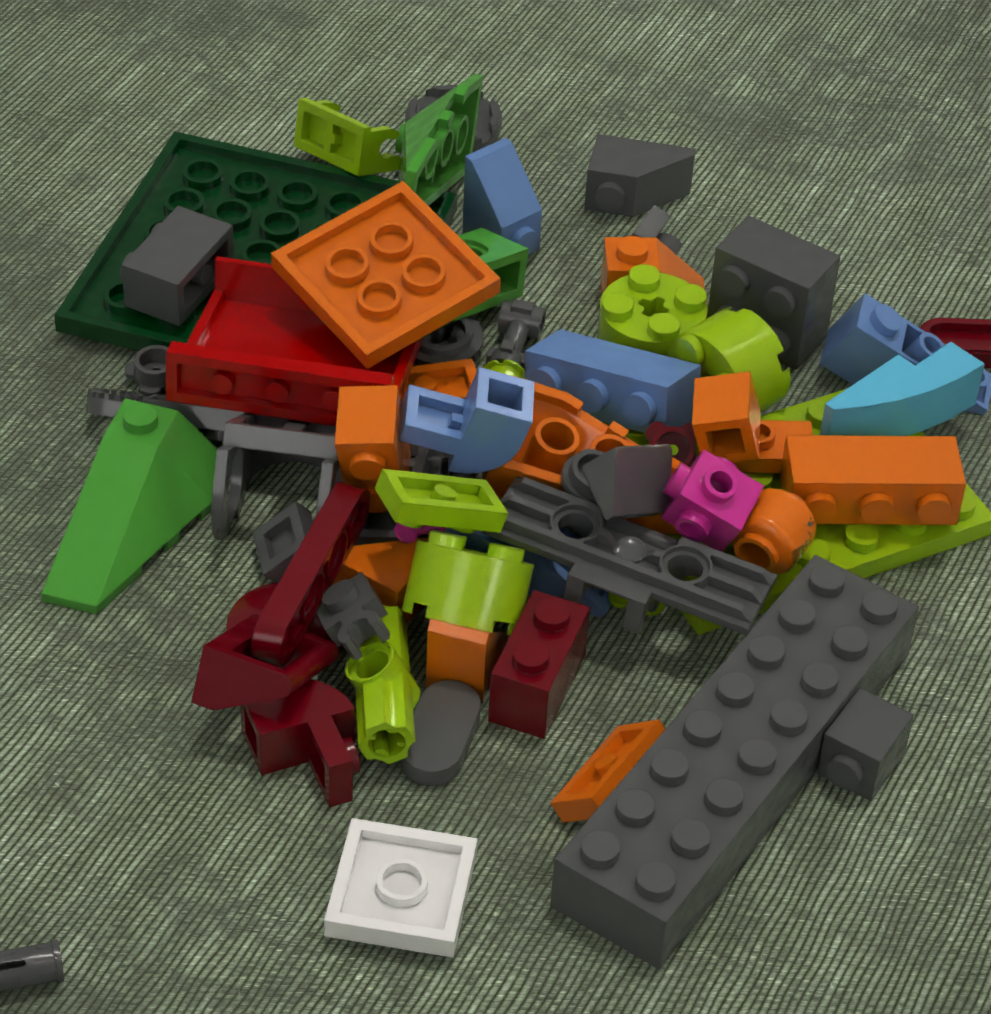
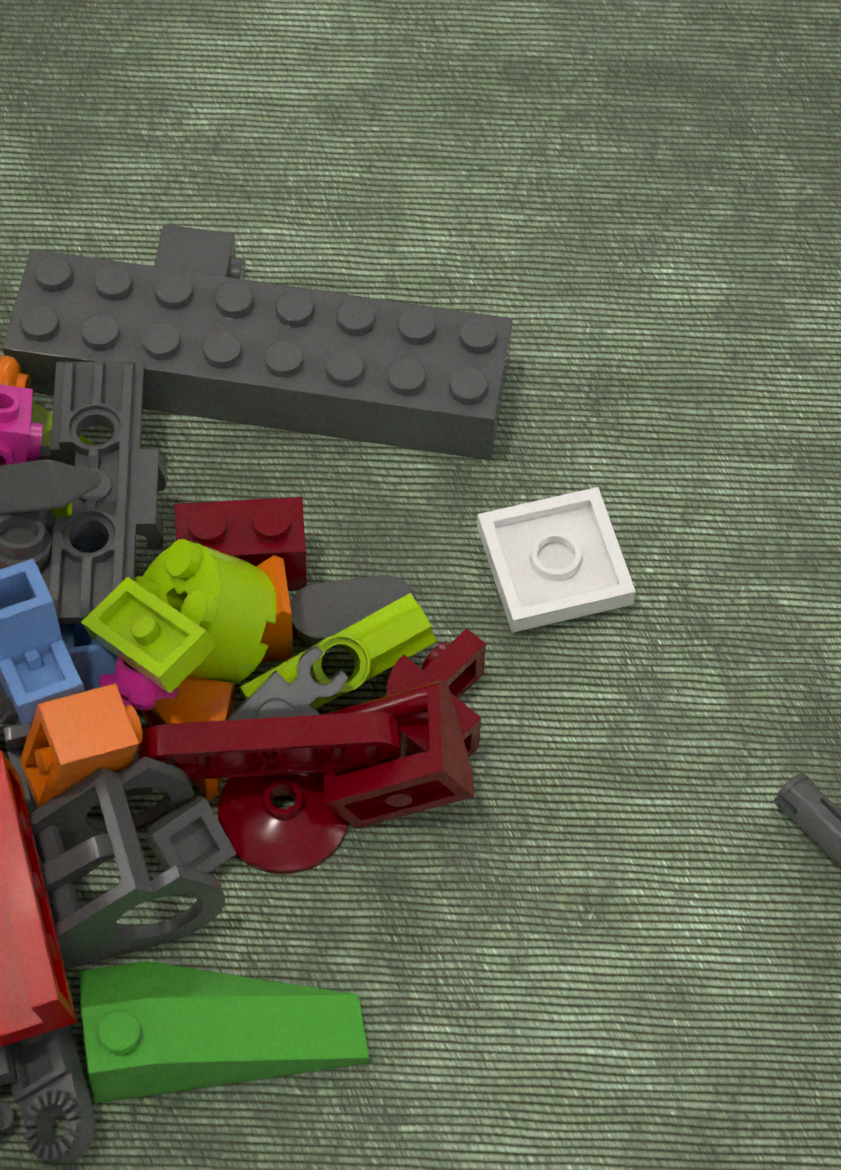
camera: 115 degrees left, 15 degrees up
orange plate [550,719,665,823] -> none

